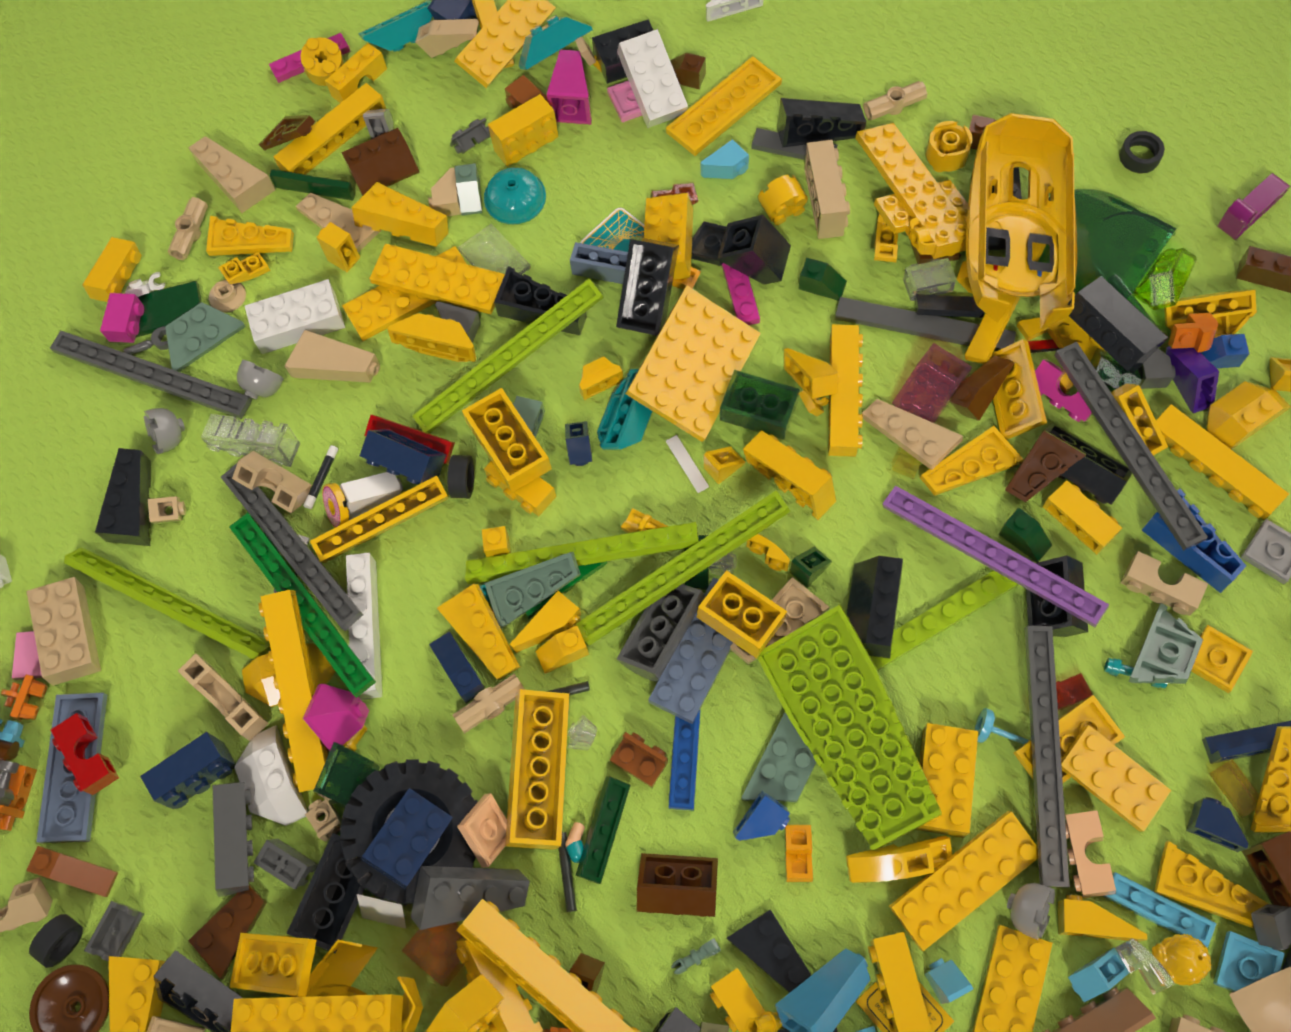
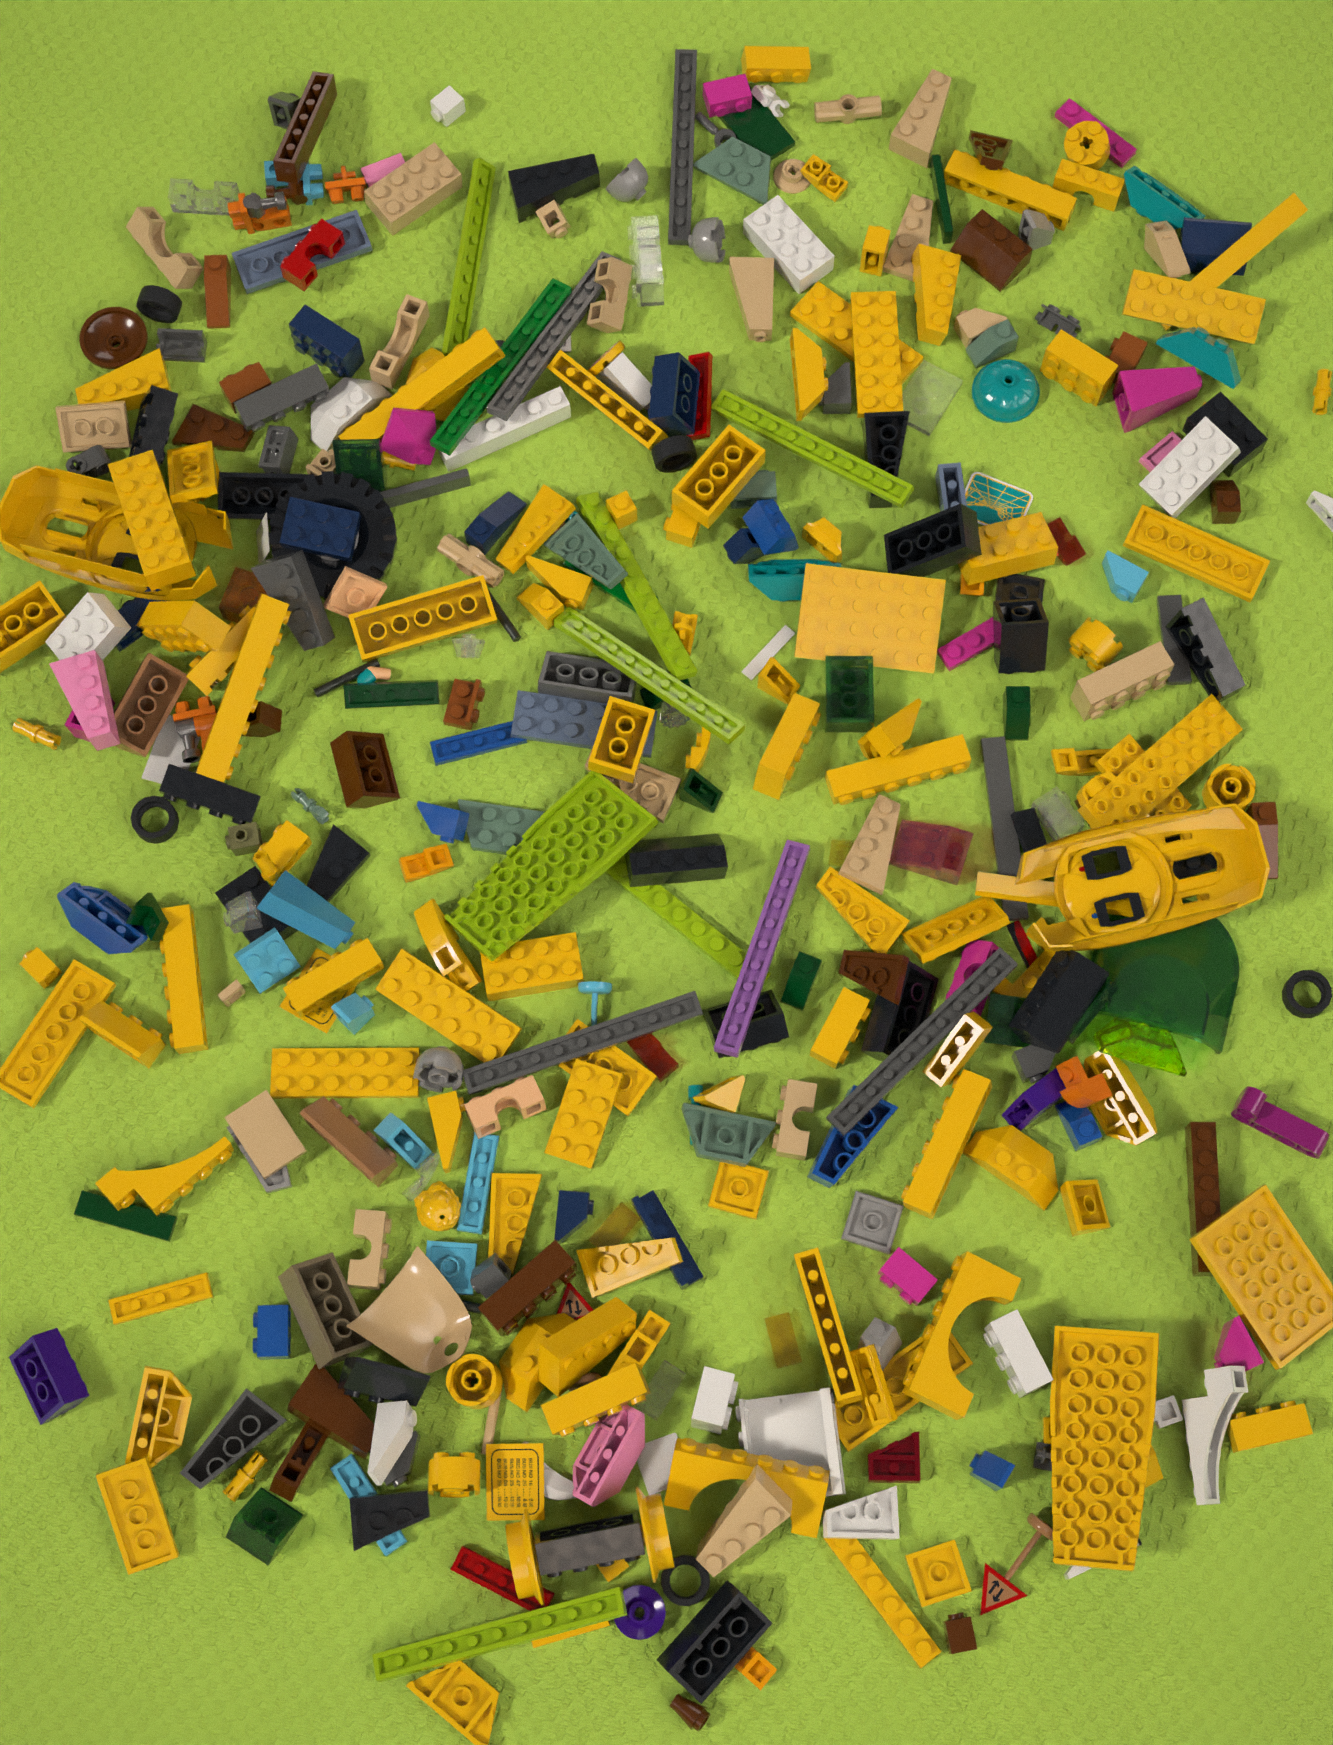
camera: 65 degrees right, 5 degrees up
yellow wing [206,216,294,256] -> none
black bar [303,445,338,509] -> none
tan tile [575,37,596,66] -> none
tan piece [863,81,927,120] -> none
reddish brown slope [950,356,1015,421] -> none
none -> dark orange brick [219,362,272,414]
none -> dark grey tile [380,468,471,508]
none -> yellow slope [693,1075,745,1113]
none -> blue slope [742,499,799,555]

